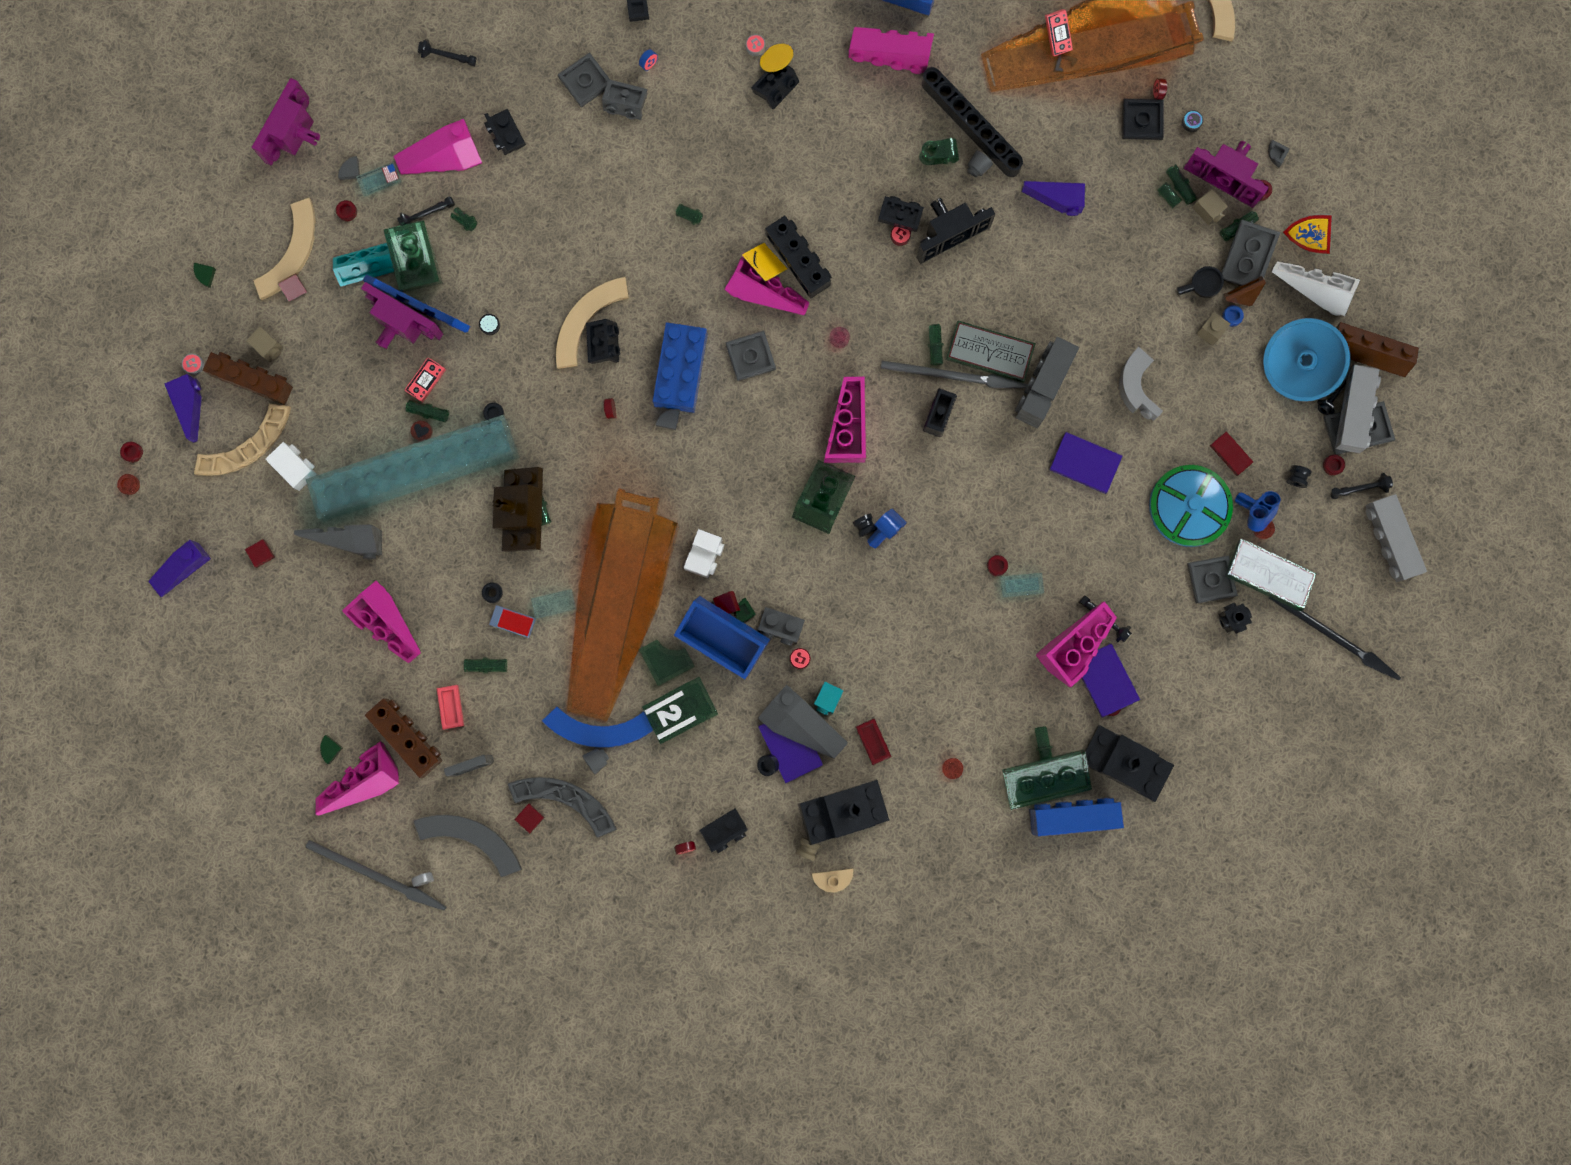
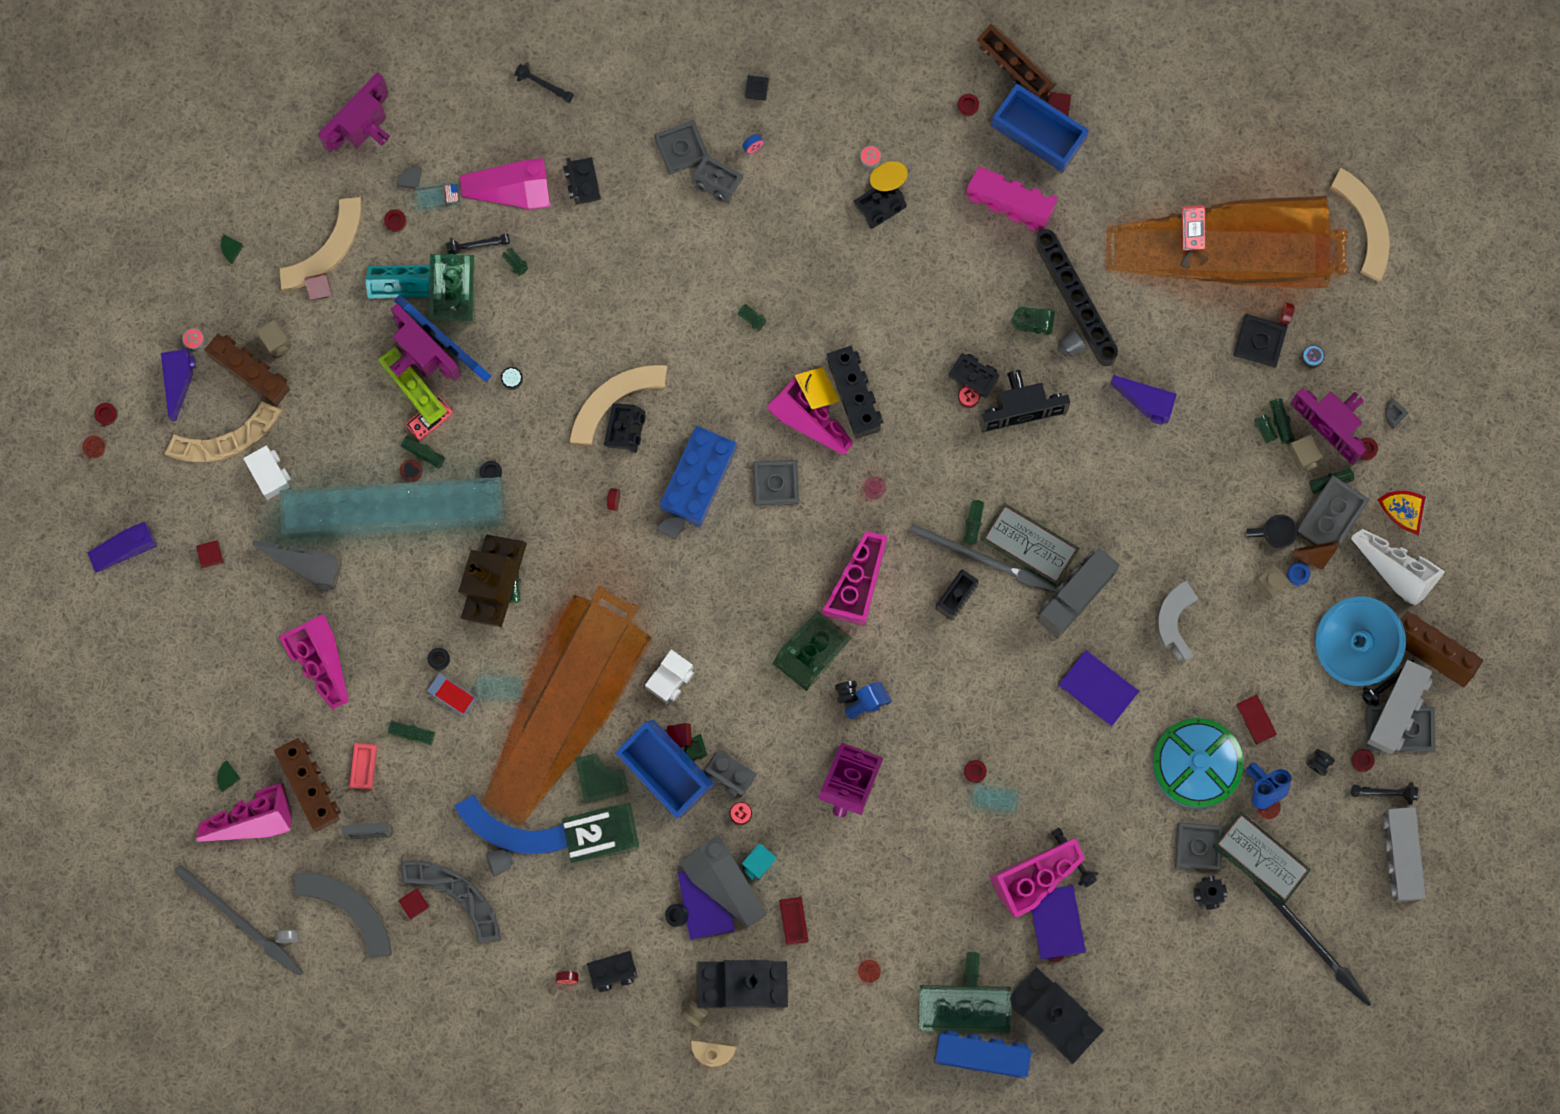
camera: 15 degrees right, 5 degrees down
none -> lime tile [378,347,447,425]
none -> magenta brick [818,742,884,817]

